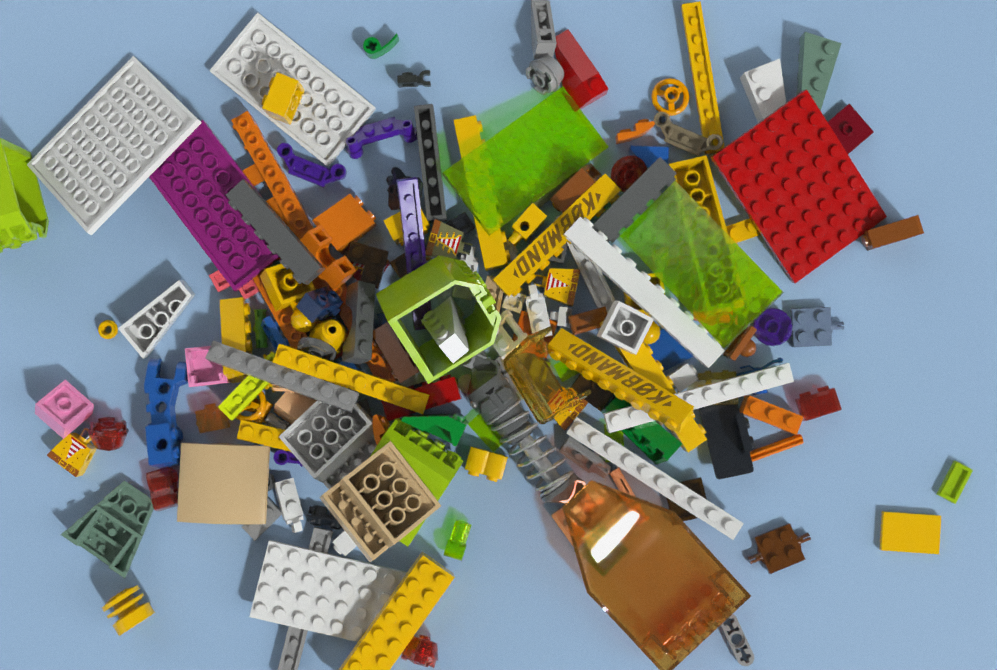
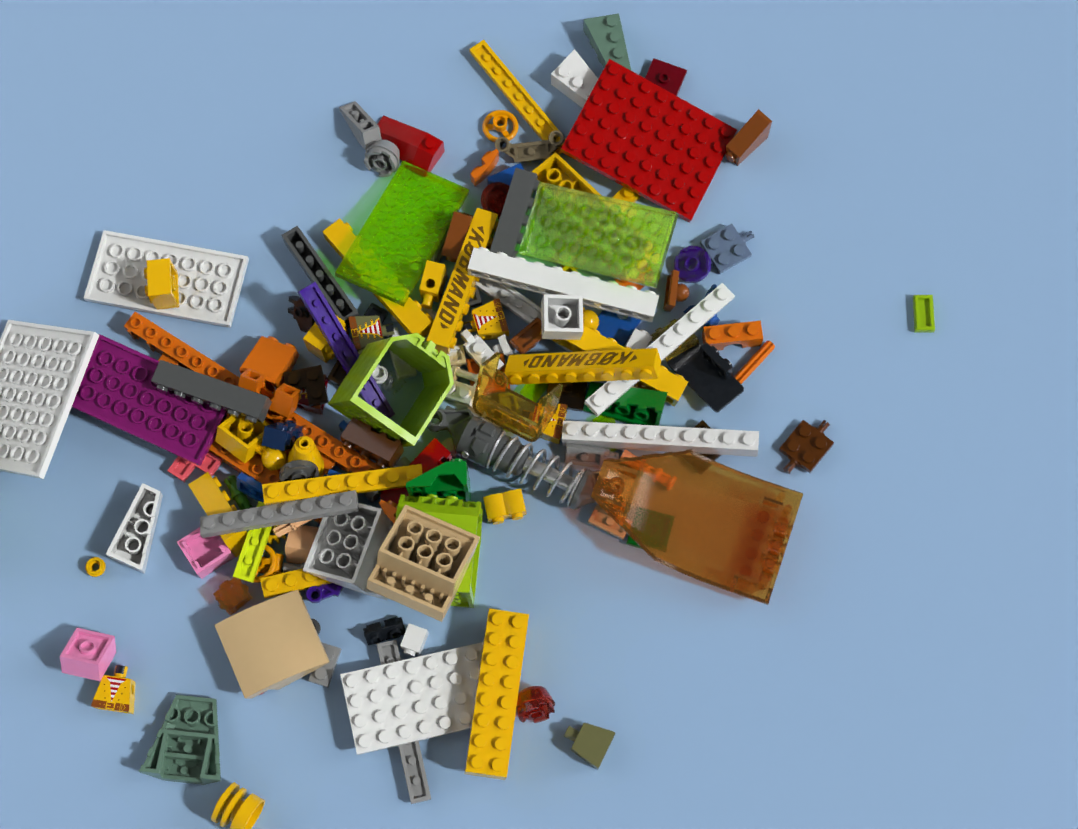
camera: 25 degrees left, 15 degrees down
clear red cone [88,417,129,451] -> none
blue brick [144,358,188,469] -> none
clear red brick [146,466,179,511] -> none
white hinge [274,478,304,533] -> none
dark purple plate [277,143,347,188] -> none
dark grey arch [342,281,375,365] -> none
dark purple plate [346,116,418,159] -> none
green panel [363,33,399,59] -> none
pearl dark grey plate [397,70,431,88] -> none
white wedge [421,296,469,363] -> none
clear neon green piece [443,519,472,561] -> none
clear neon green tile [468,414,503,452] -> none
light grey beam [719,612,754,666] -> none
clear red brick [795,385,842,421] -> none
yellow tile [879,511,941,554] -> none

